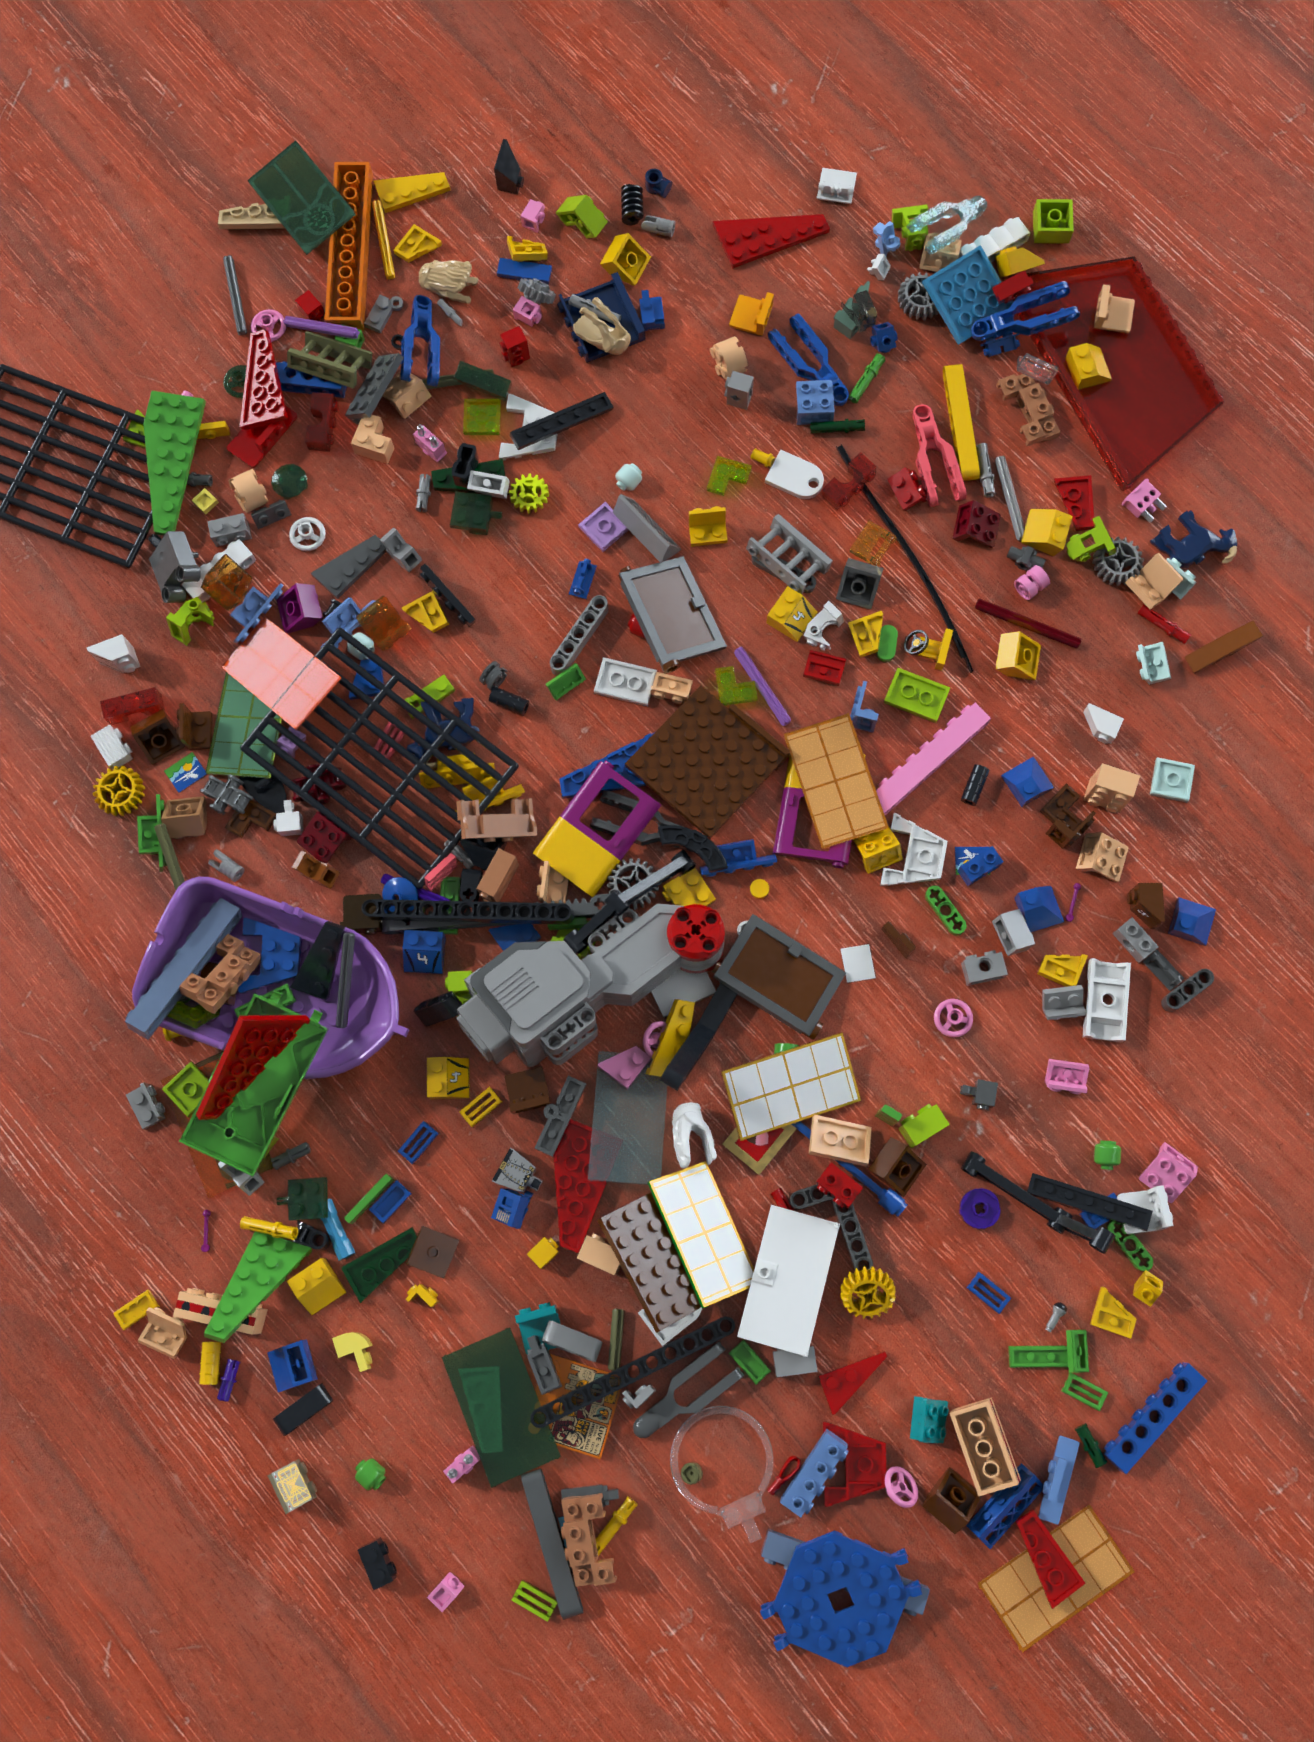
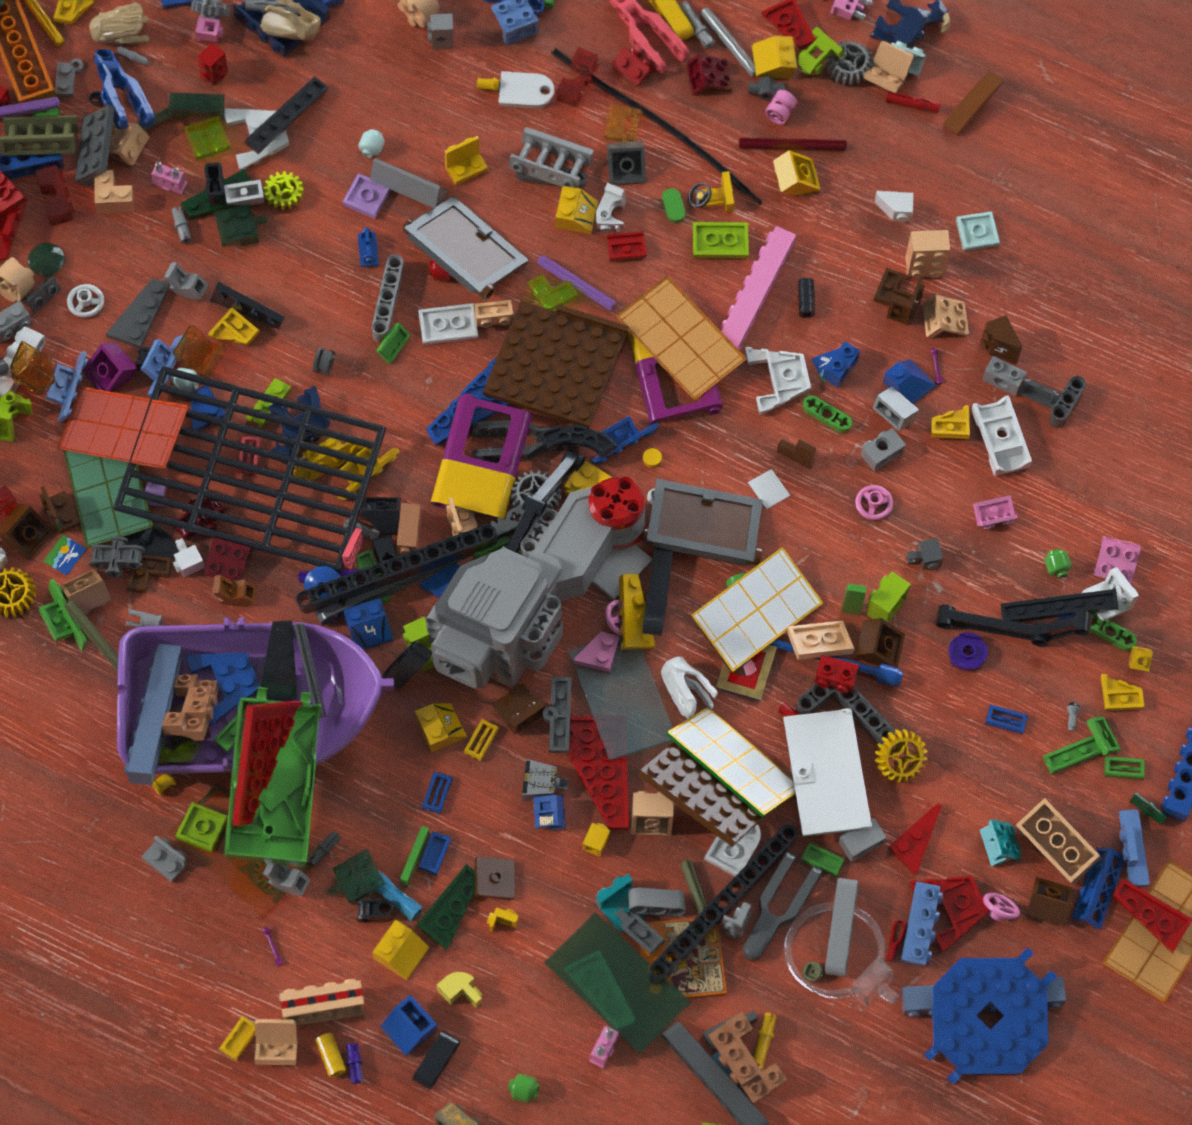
camera: 30 degrees left, 10 degrees down
bright green wing [204,1232,312,1343] -> none
yellow pin [240,1216,298,1240] -> none
dark brown bracket [340,894,382,935] -> none
nougat bracket [456,798,537,842] -> none
black axle [489,687,530,716] -> none
clear neon green plate [707,456,752,496] -> none
dark green pin [810,419,865,434] -> none
yellow wing [848,611,883,658] -> none
medium blue bracket [850,681,879,733] -> none
yellow bracket [853,826,903,874] -> none
blue slope [1001,756,1054,807] -> none
light grey bracket [1042,985,1086,1020] -> none
light aqua bracket [1136,642,1171,685] -> none
blue slope [1168,897,1216,946] -> none
none -> light grey beam [825,878,859,977]

